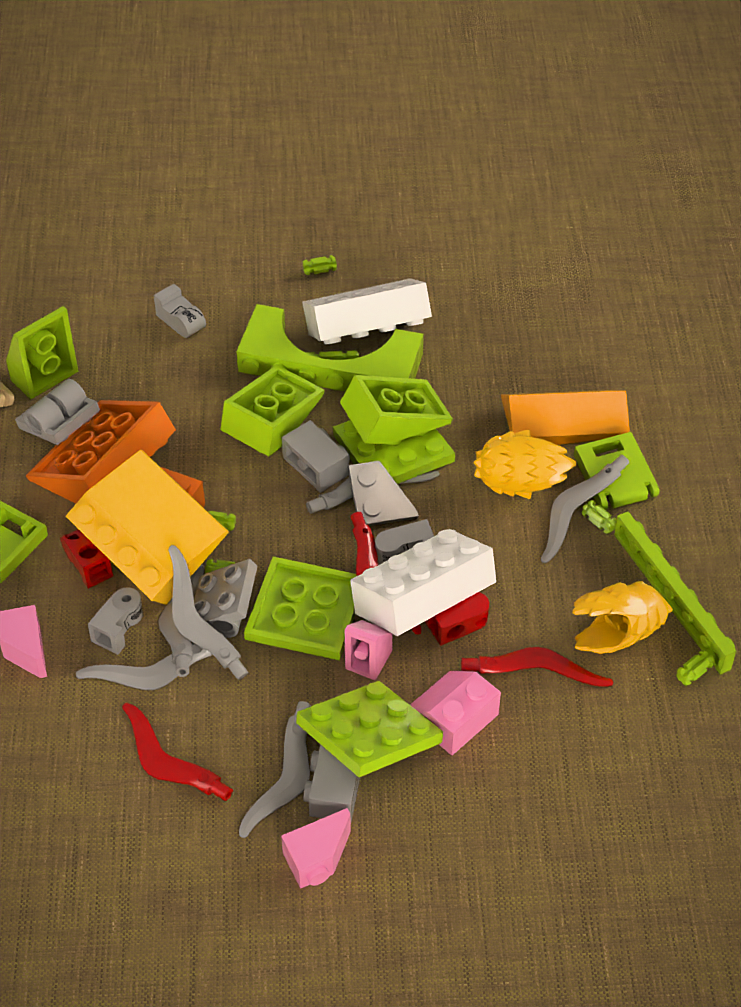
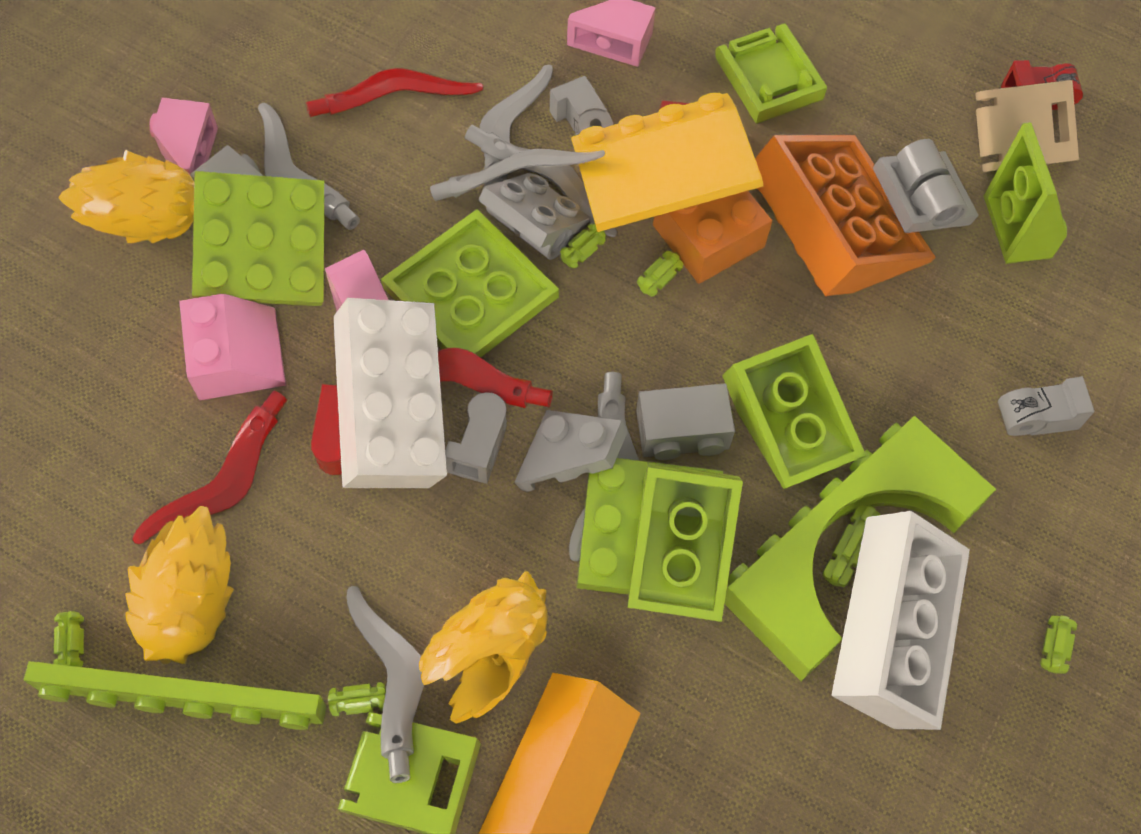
camera: 120 degrees right, 15 degrees up
none -> yellow head [58,151,194,243]

